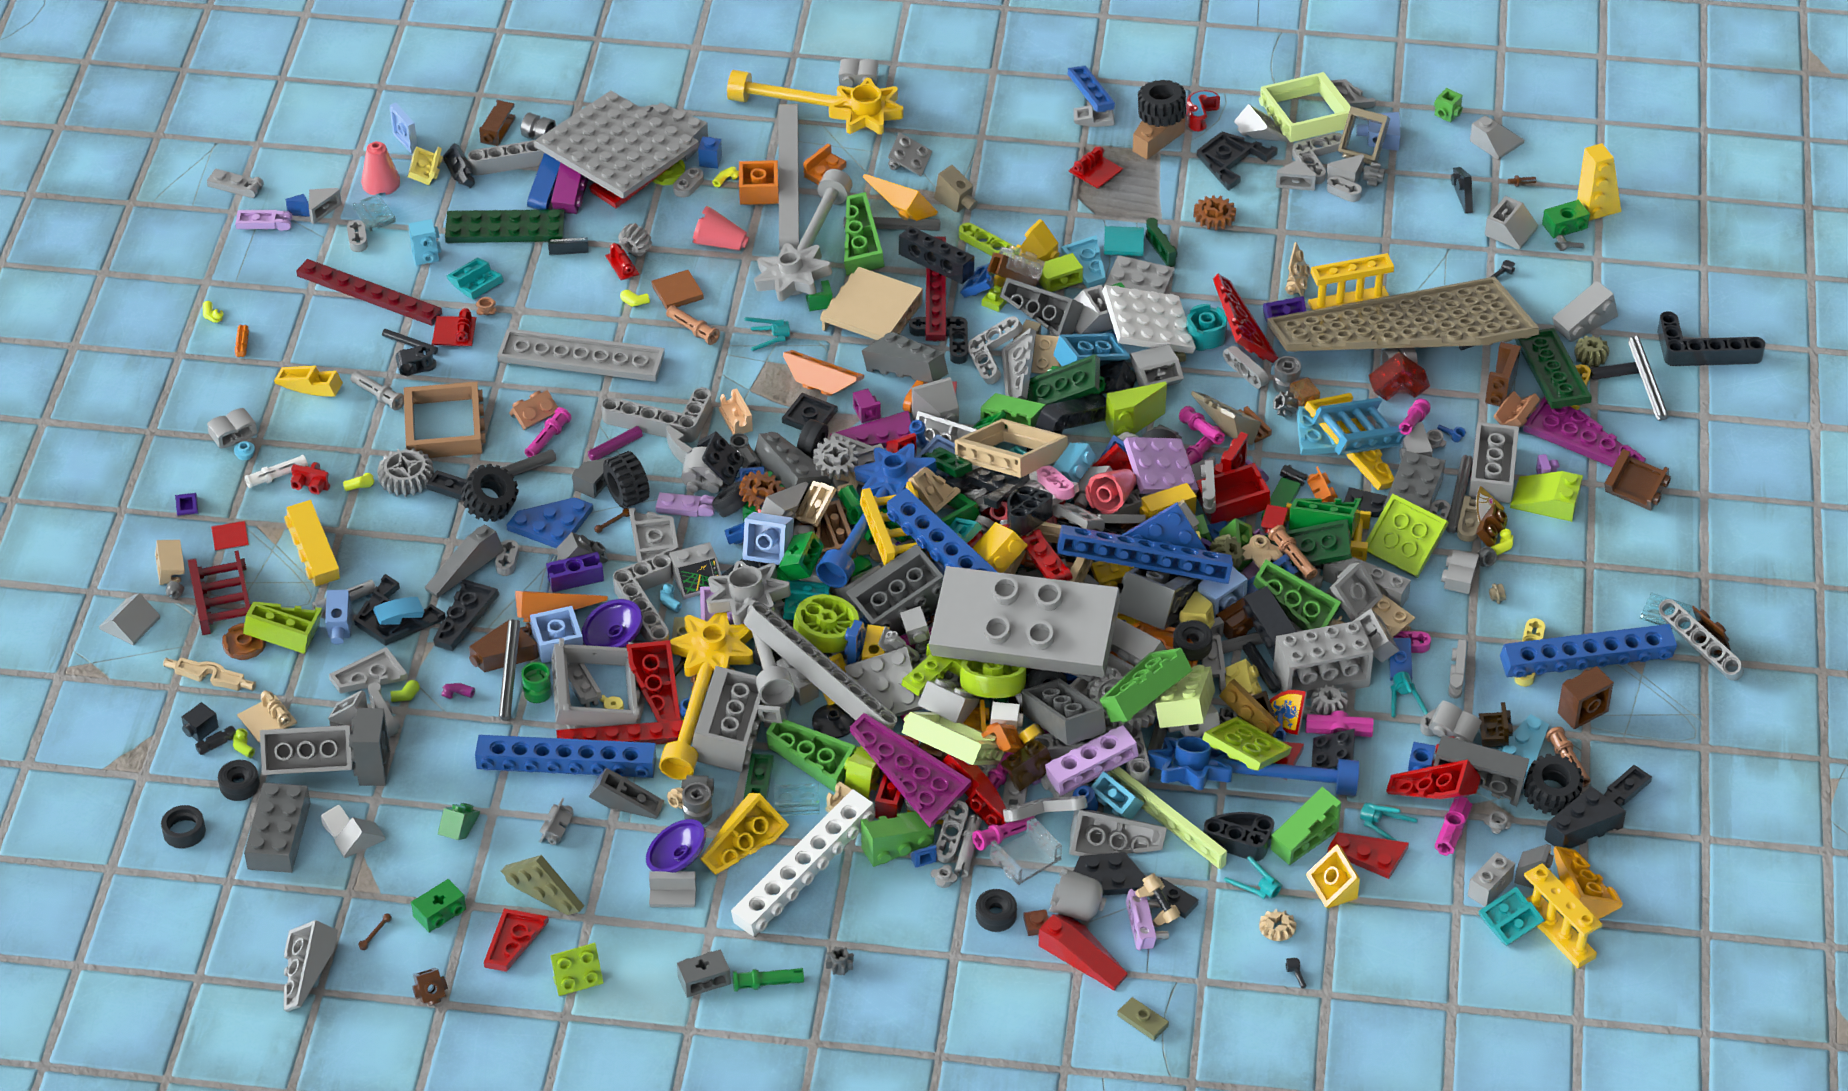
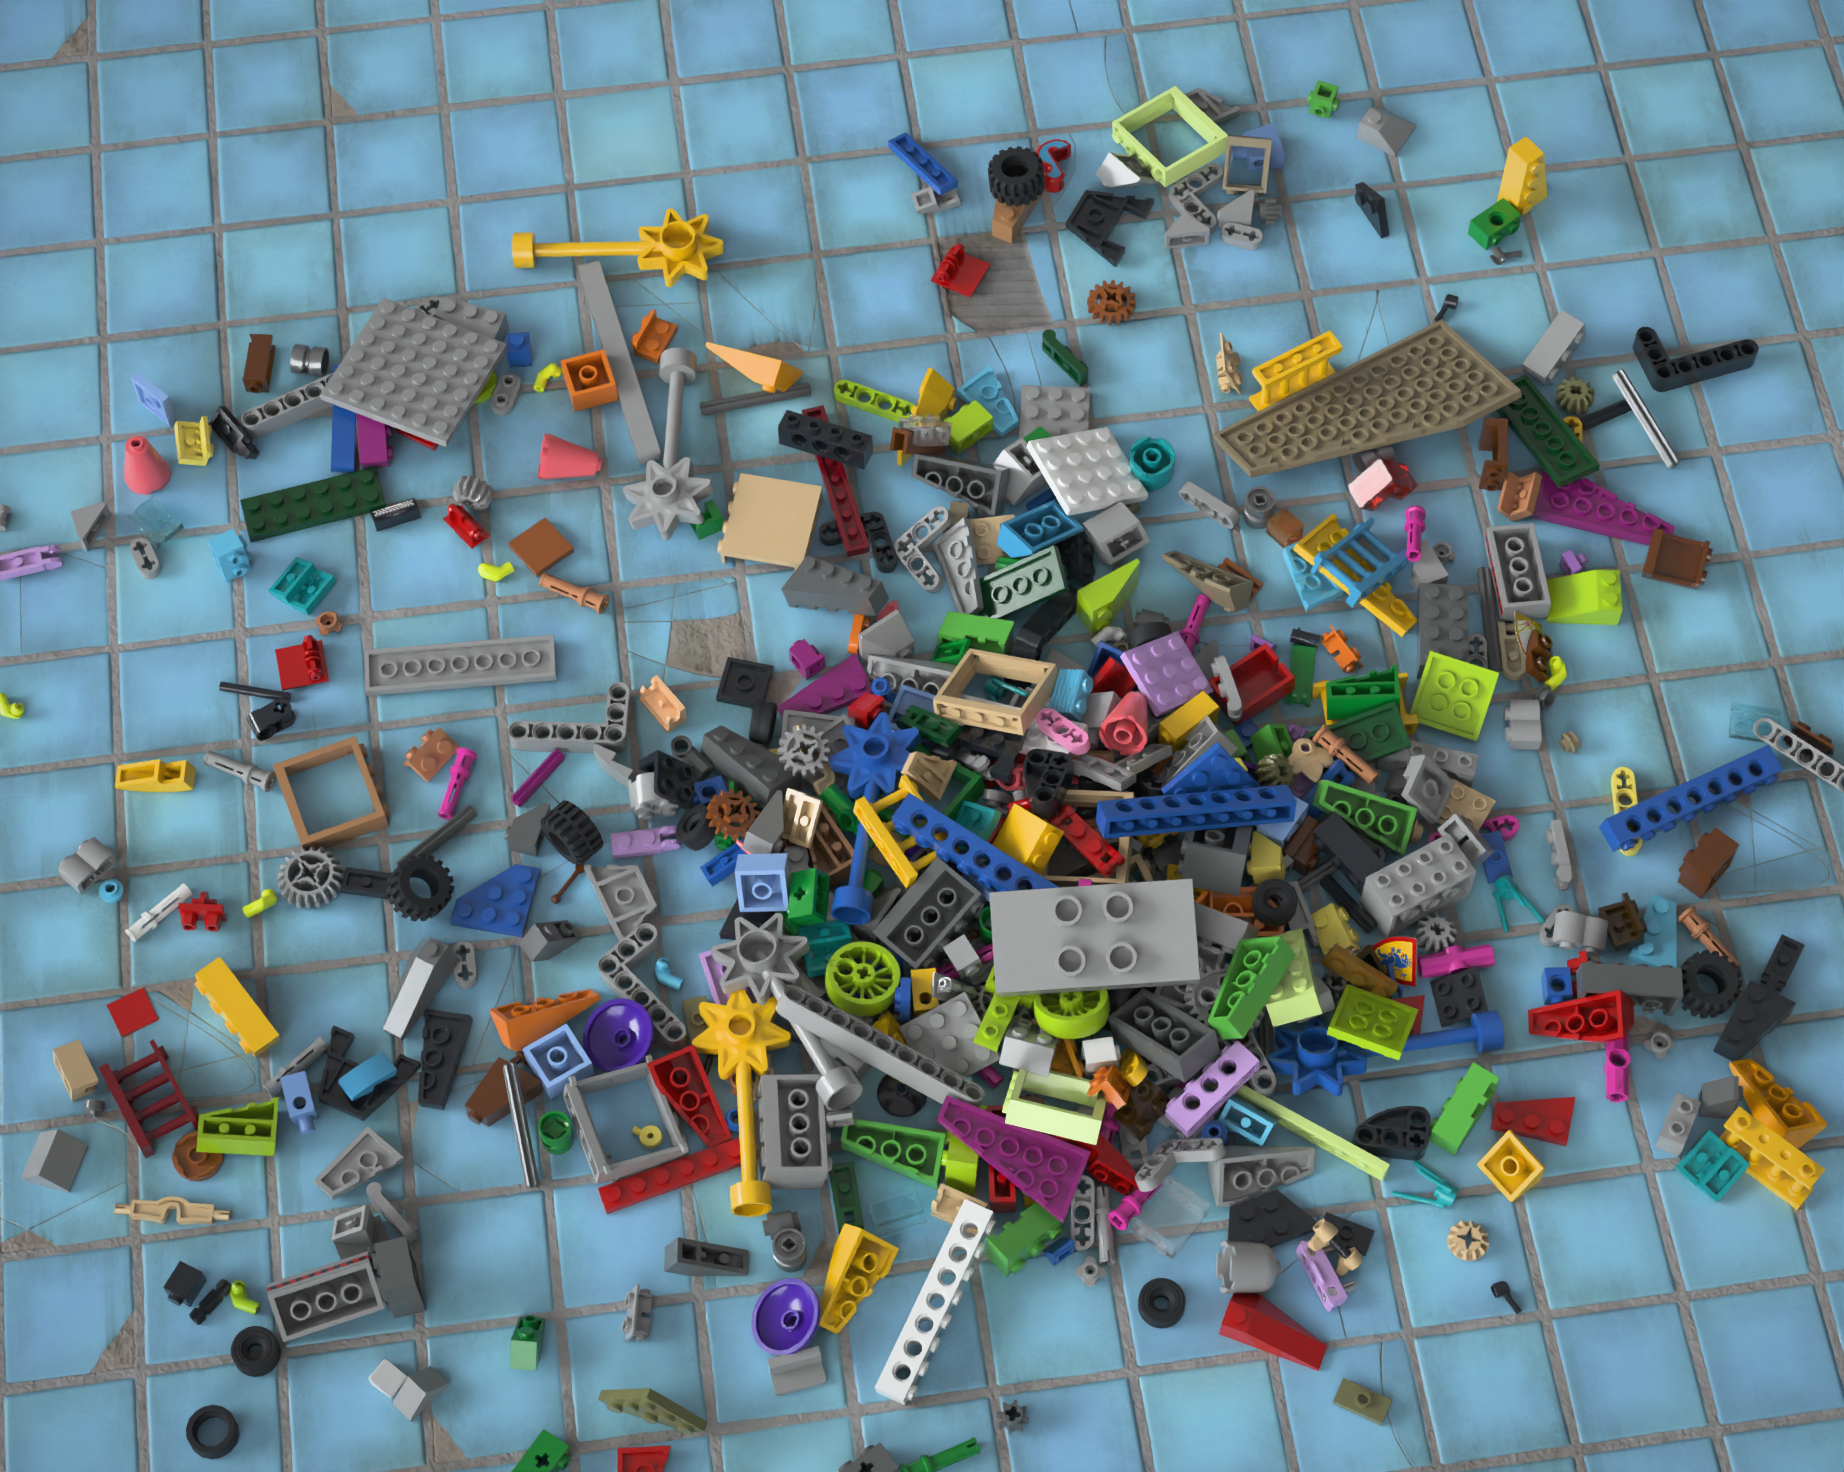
camera: 15 degrees left, 15 degrees up
dark purple slope [175,493,198,516] -> none
orange axle [235,324,249,357] -> none
tan hinge [237,690,297,743] -> none
dark grey brick [244,782,311,873] -> none
blue slope [285,194,310,217] -> none
dark red plate [296,259,443,326] -> none
lime arm [390,680,420,702] -> none
magenta arm [441,683,475,699] -> none
blue brick [475,735,656,778] -> none
dark purple piece [546,552,604,593] -> none
light grey hinge [567,662,602,708] -> none
tan plate [667,787,683,809] -> none
slope [669,542,721,600] -> none
teal plant [744,317,790,351] -> none
wedge [783,350,864,396] -> none
light grey brick [839,58,879,87] -> none
bright green wedge [844,192,885,276] -> none
light grey hinge [888,132,932,176] -> none
dark tan torso [934,165,978,212] -> none
blue wing [960,263,994,298] -> none
lime tile [982,285,1007,312] -> none
copper plate [1023,909,1048,936] -> none
teal slope [1104,226,1144,256] -> none
dark pink pin [1179,406,1225,445] -> none
red wing [1213,273,1278,363] -> none
red plate [1214,432,1248,475] -> none
red slope [1261,504,1290,534] -> none
dark purple brick [1263,296,1306,322] -> none
dark grey gear [1273,391,1298,417] -> none
black wing [1344,487,1387,518] -> none
teal plant [1360,802,1418,841] -> none
blue hand [1437,424,1466,442] -> none
light grey slope [1485,196,1538,250] -> none
reddish brown piece [1508,175,1536,187] -> none

